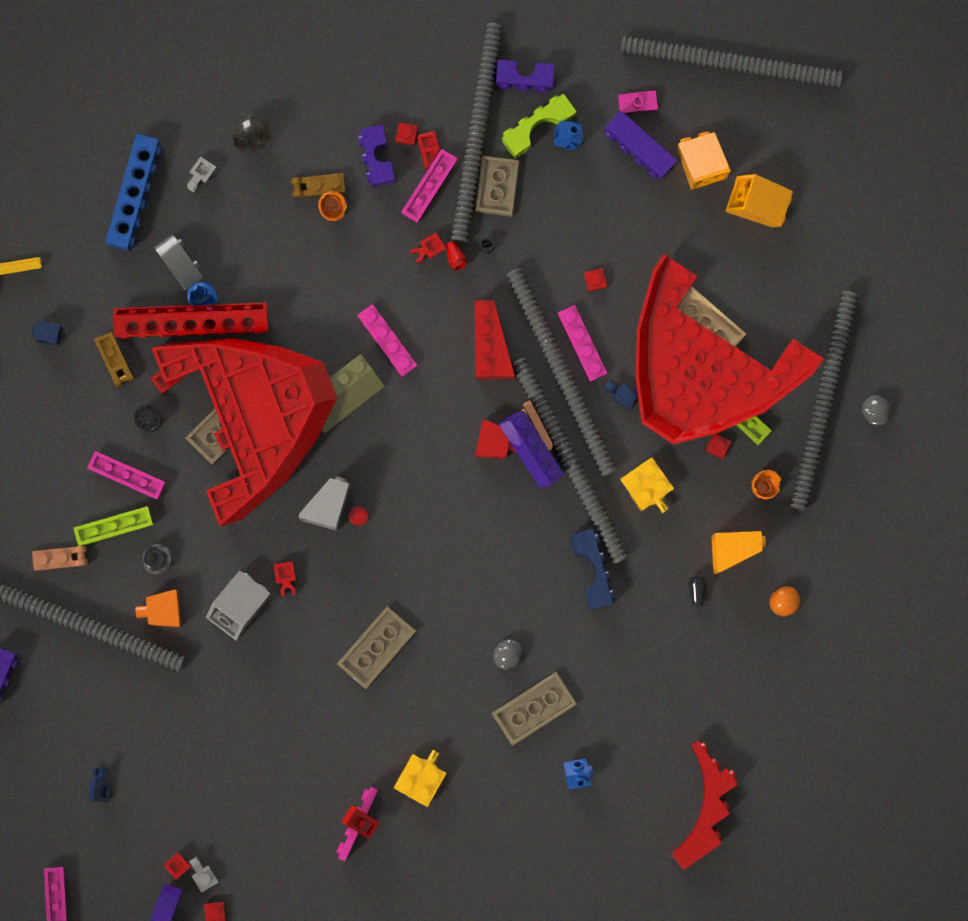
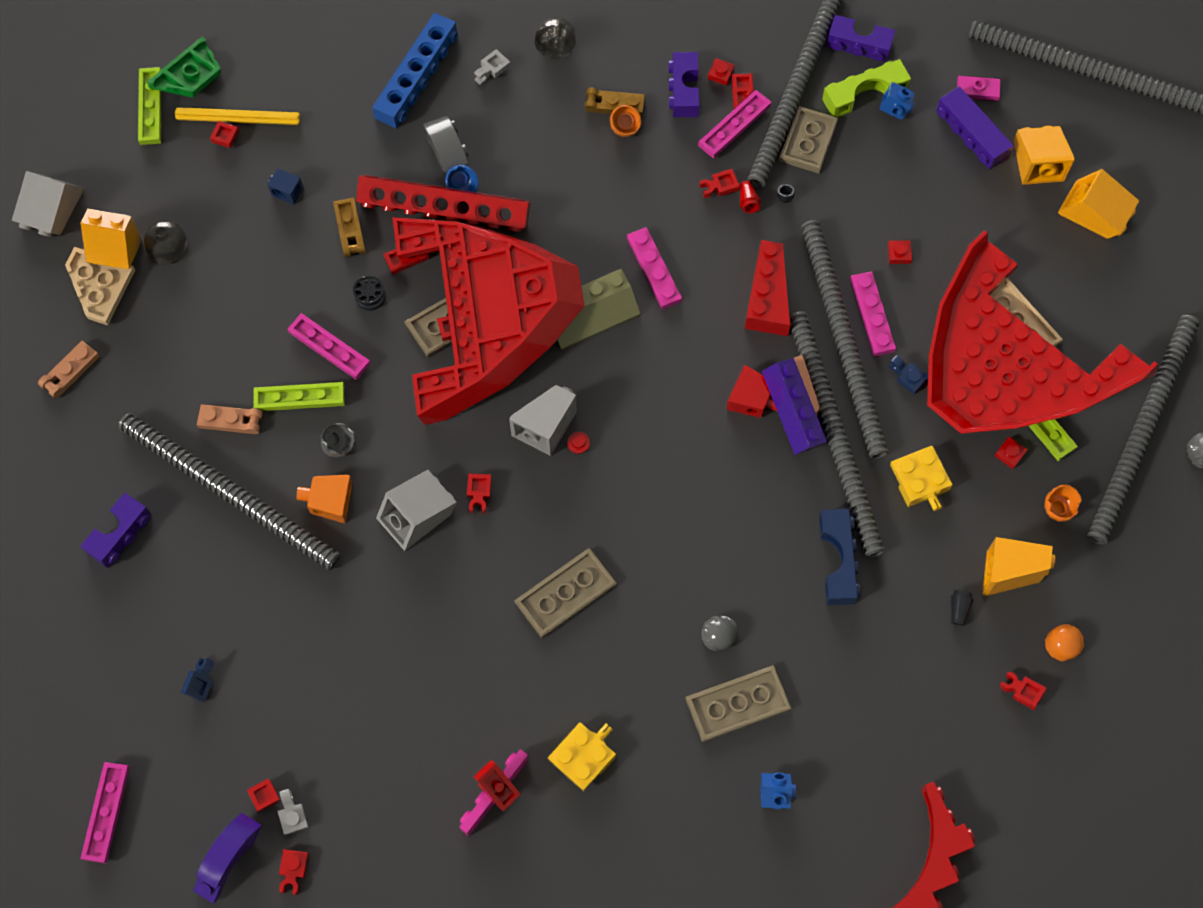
camera: 20 degrees right, 15 degrees down
none -> red plate [1000,672,1047,710]

